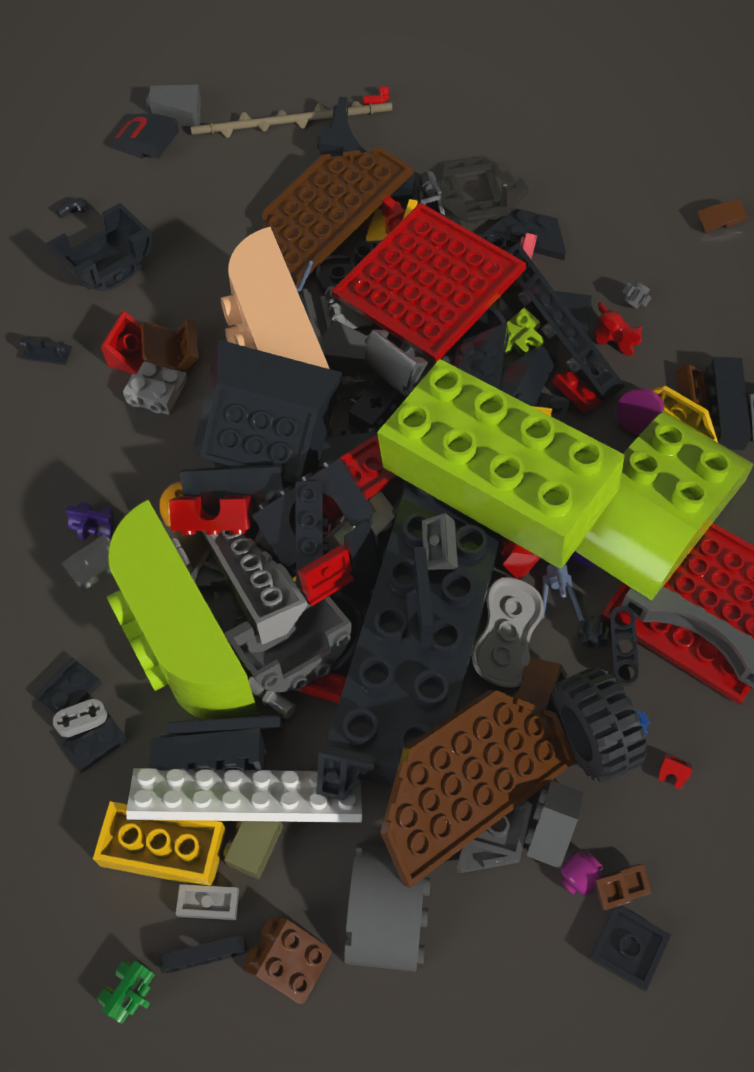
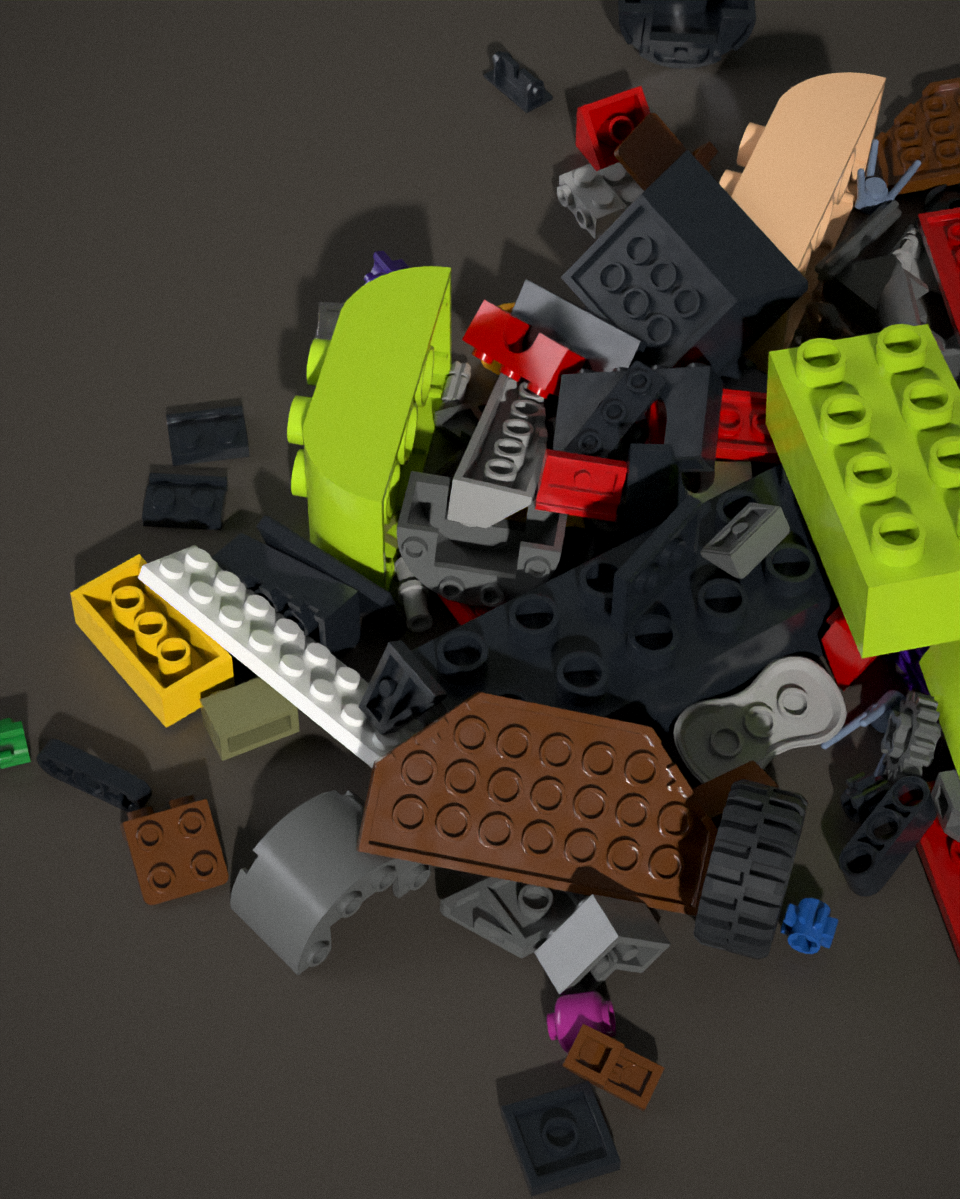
camera: 40 degrees right, 10 degrees down
light grey beam [53,699,107,737] -> none
light grey plate [176,884,239,920] -> none
red tile [658,752,693,789] -> none
none -> dark grey gear [881,691,941,782]

